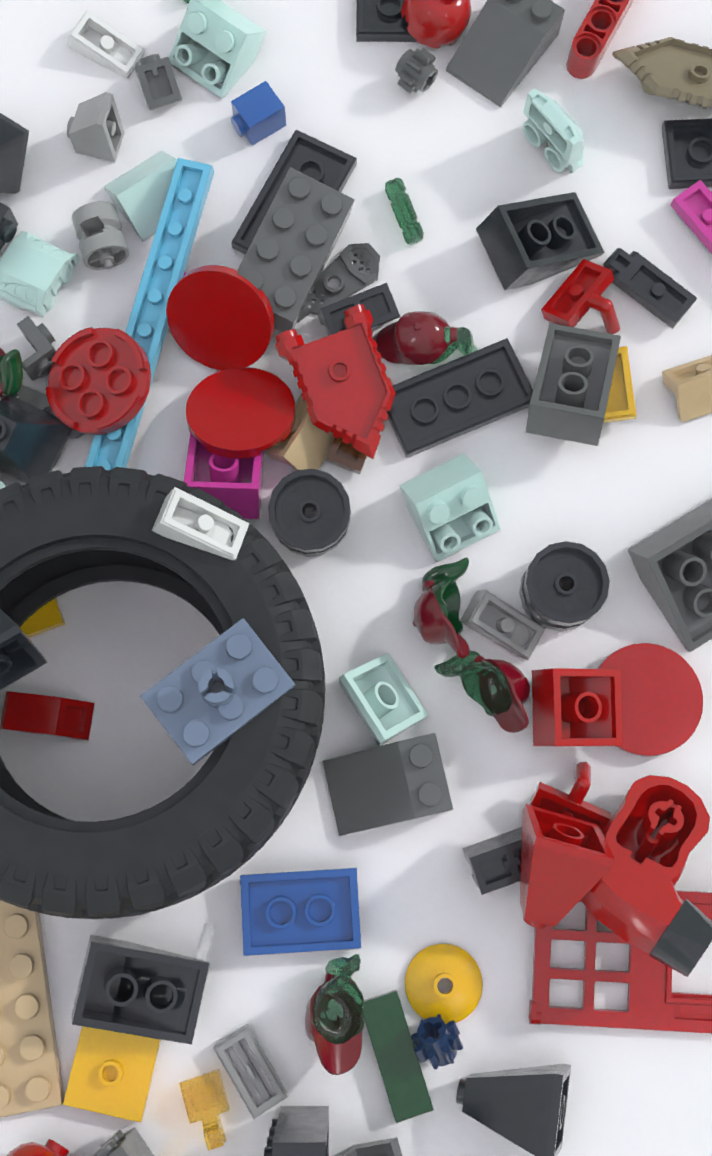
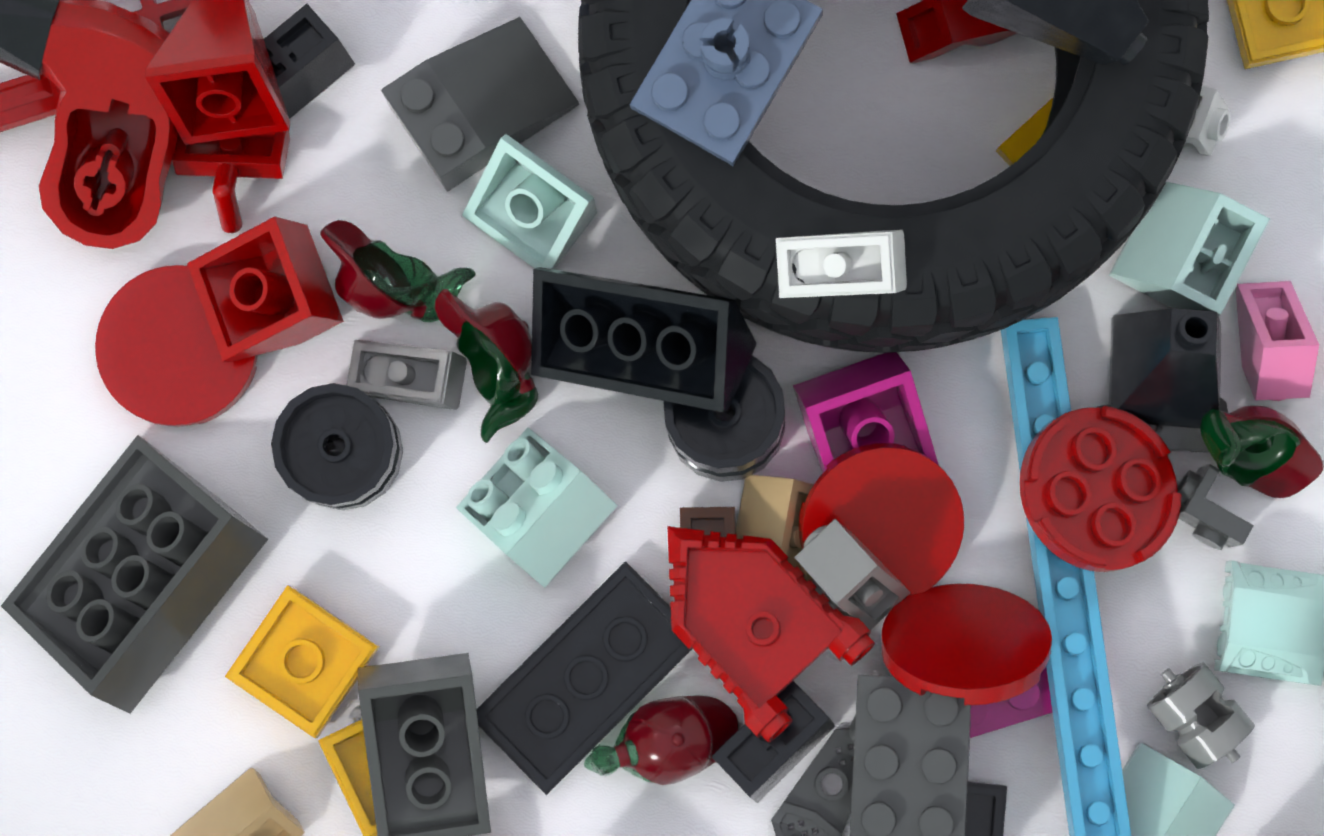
camera: 165 degrees right, 5 degrees up
none -> yellow plate [225,585,380,738]
none -> black slope [531,267,757,412]
none -> light grey slope [794,519,910,630]

